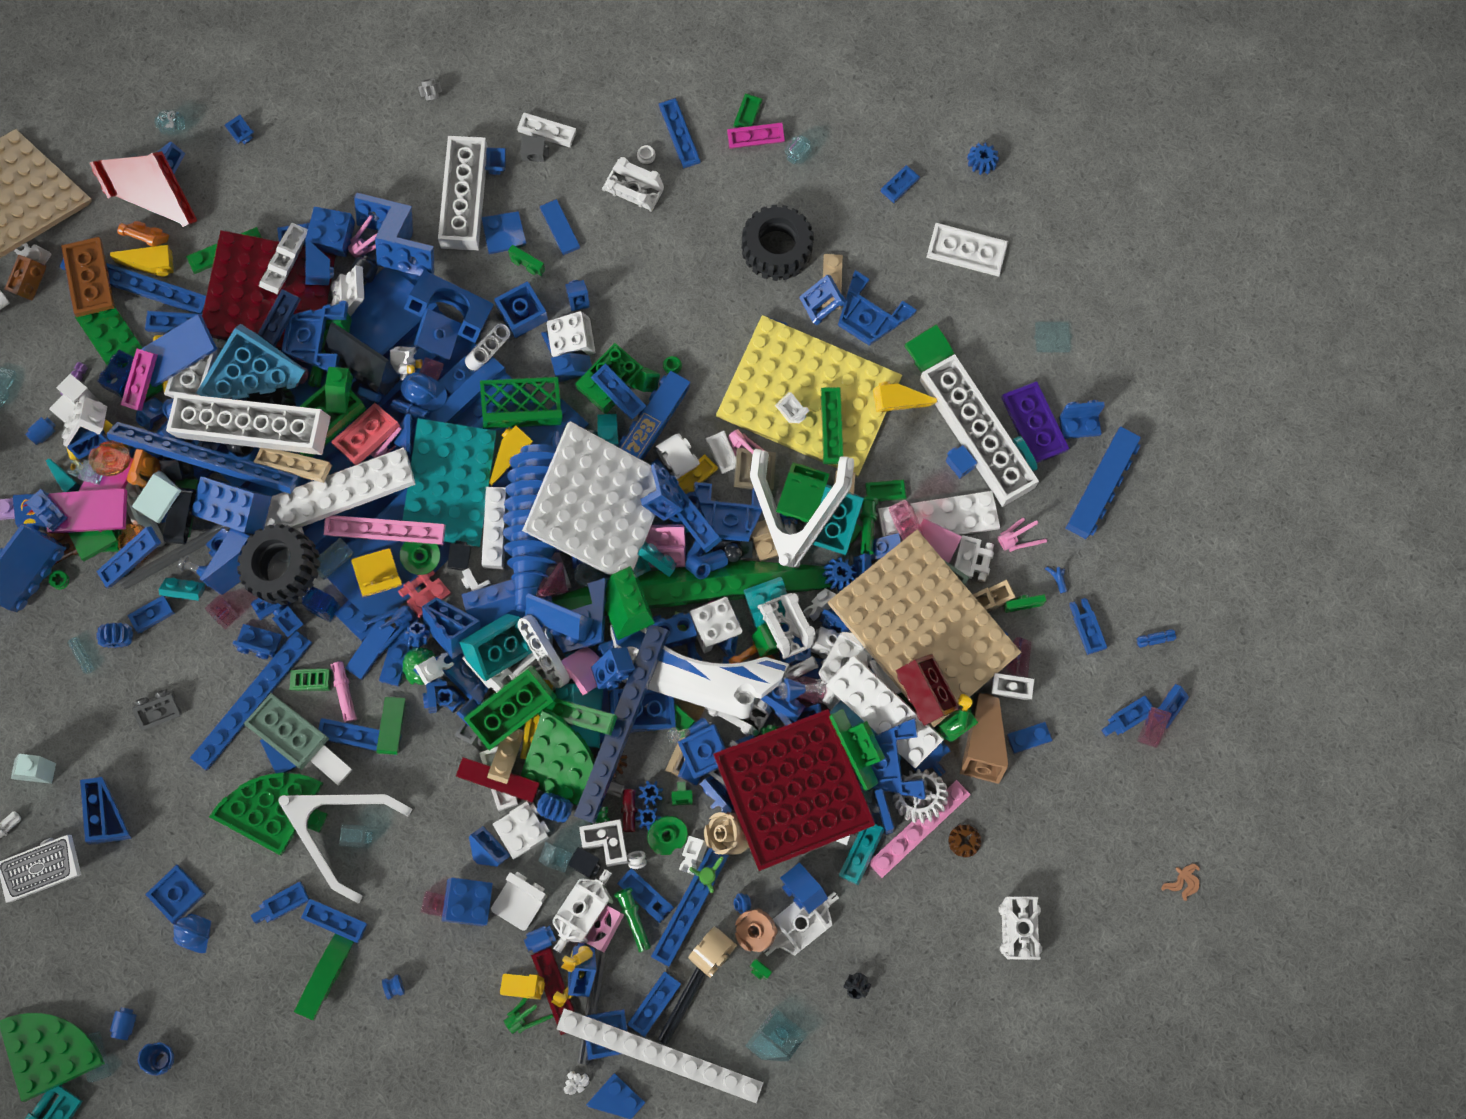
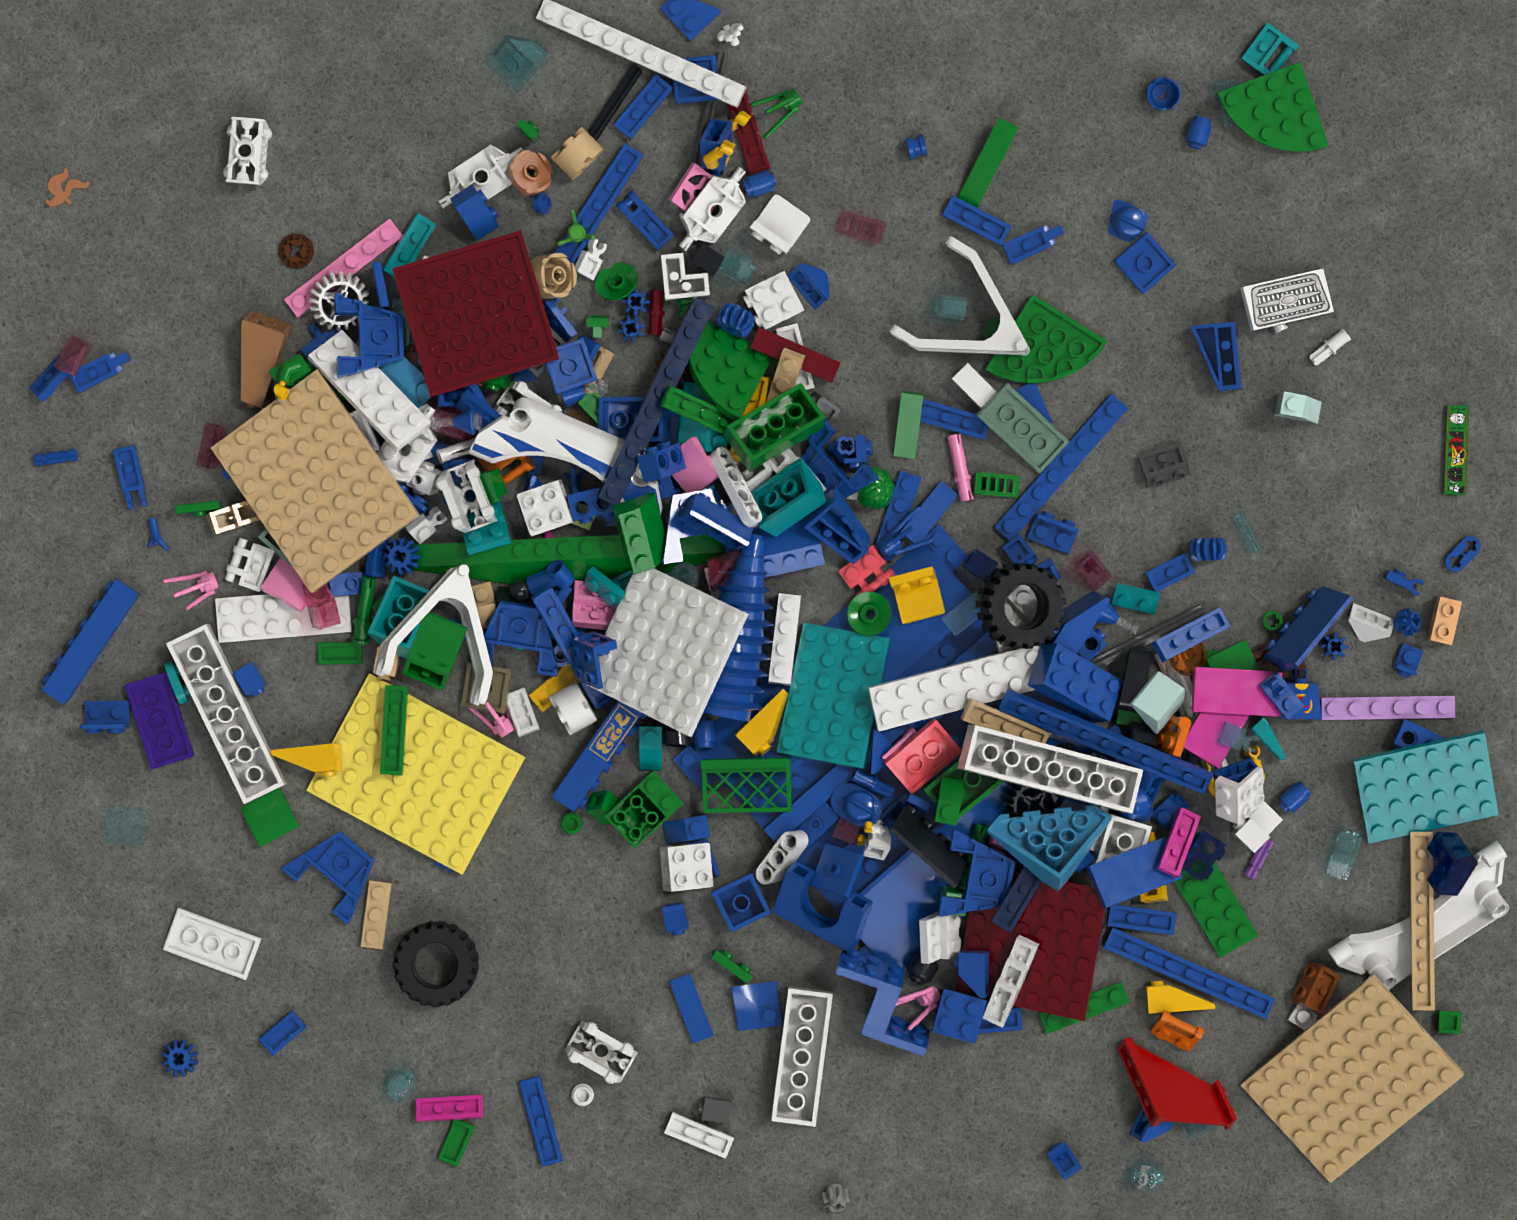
camera: 175 degrees left, 15 degrees up
dark orange plate [61,237,115,317] -> none
clear orange tile [88,441,131,477] -> none
bright pink plate [324,515,446,545] -> none
blue gear [404,622,430,648] -> none
white plate [415,653,454,685] -> none
blue brick [442,878,493,926] -> none
black brick [447,541,471,571] -> none
white bracket [461,568,491,591] -> none
blue bracket [484,147,506,175] -> none
yellow bracket [500,974,545,1000] -> none
blue plate [591,363,646,420] -> none
green pin [614,887,651,952] -> none
white bush [627,851,647,869] -> none
white bracket [775,392,810,423] -> none
plate [799,274,846,325] -> none
green bracket [829,709,885,791] -> none
black gear [844,973,871,999] -> none
dark red slope [895,654,960,726] -> none
white slope [992,673,1034,700] -> none
blue plate [1007,722,1052,754] -> none

